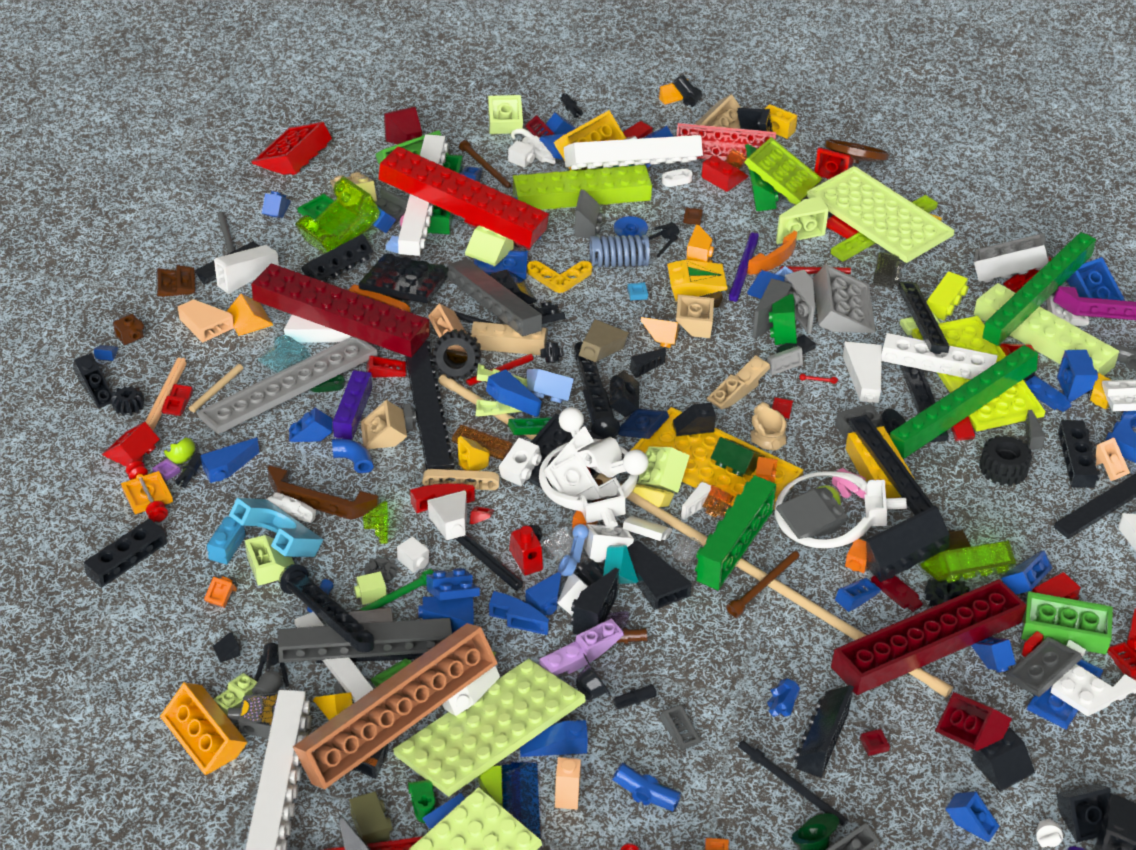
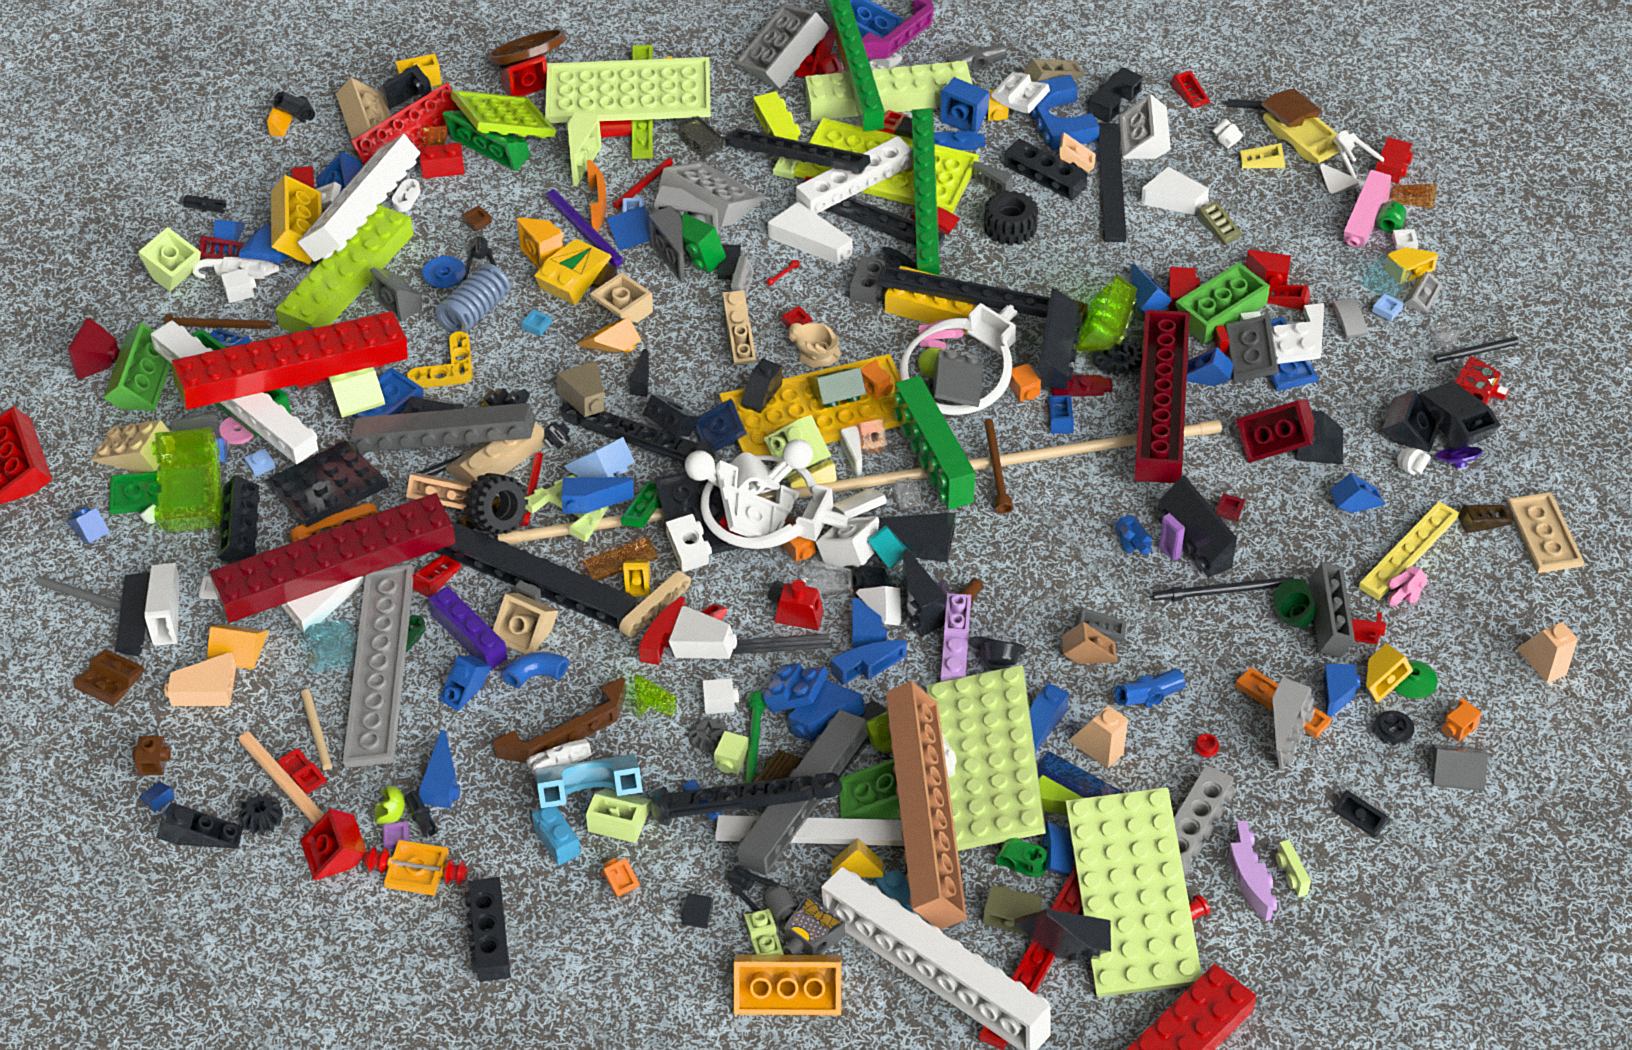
camera: 50 degrees left, 5 degrees up
medium blue piece [558,524,589,576] -> none
black axle [613,684,657,710] -> none
none -> medium nougat slope [1061,622,1117,664]
none -> medium lavender tile [1159,513,1185,561]

